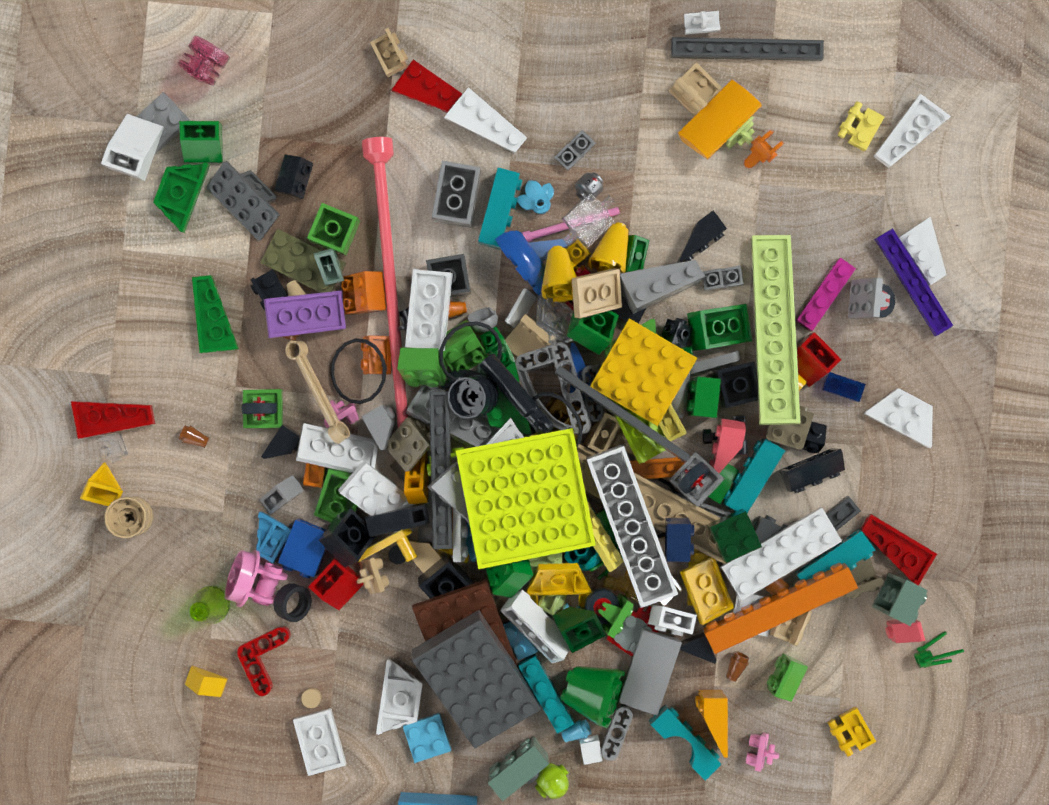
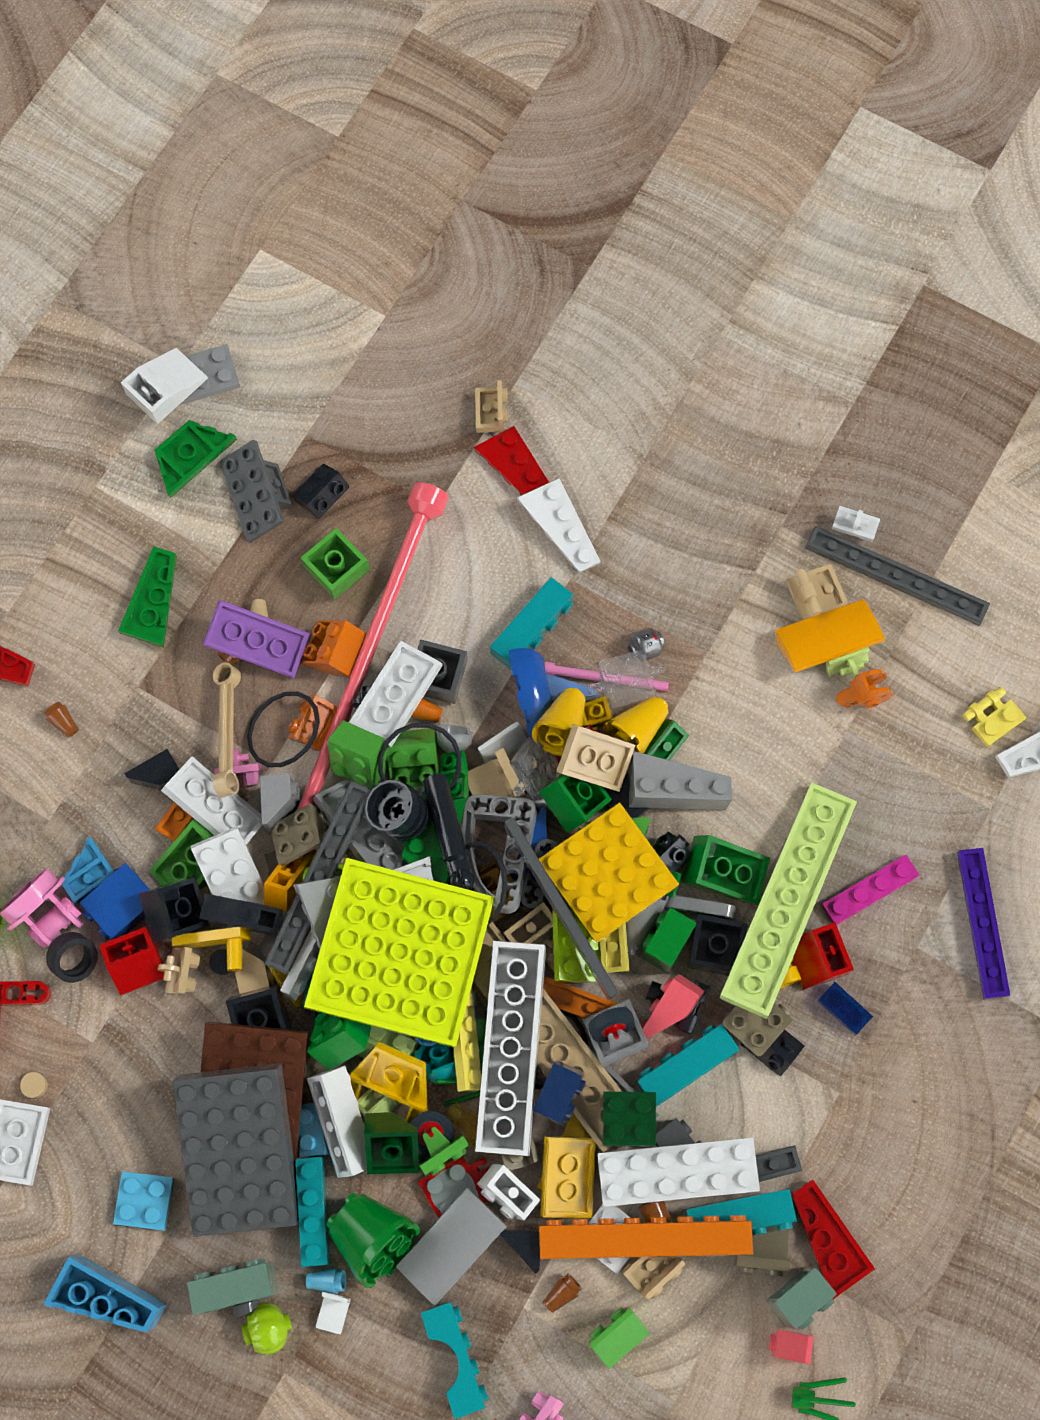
camera: 30 degrees right, 15 degrees down
clear pink wheel [178,35,230,86] -> none
green slope [179,121,223,163] -> none
bright green plate [242,389,283,428] -> none
black bracket [250,269,288,311] -> none
olive plate [260,229,347,293] -> none
light grey slope [260,475,304,515] -> none
sand green slope [314,248,344,286] -> none
white wing [376,659,423,735] -> none
light grey brick [432,161,481,228] -> none
medium azure plate [517,180,554,214] -> none
light grey slope [555,130,596,171] -> none
light grey beam [601,705,633,761] -> none
black slope [677,210,727,263] -> none
light orange slope [695,690,728,758] -> none
light grey slope [703,265,744,291] -> none
green slope [708,464,739,504] -> none
black slope [779,448,845,494] -> none
light grey plate [848,278,896,319] -> none
white wing [863,388,933,448] -> none
white wing [899,217,947,286] -> none

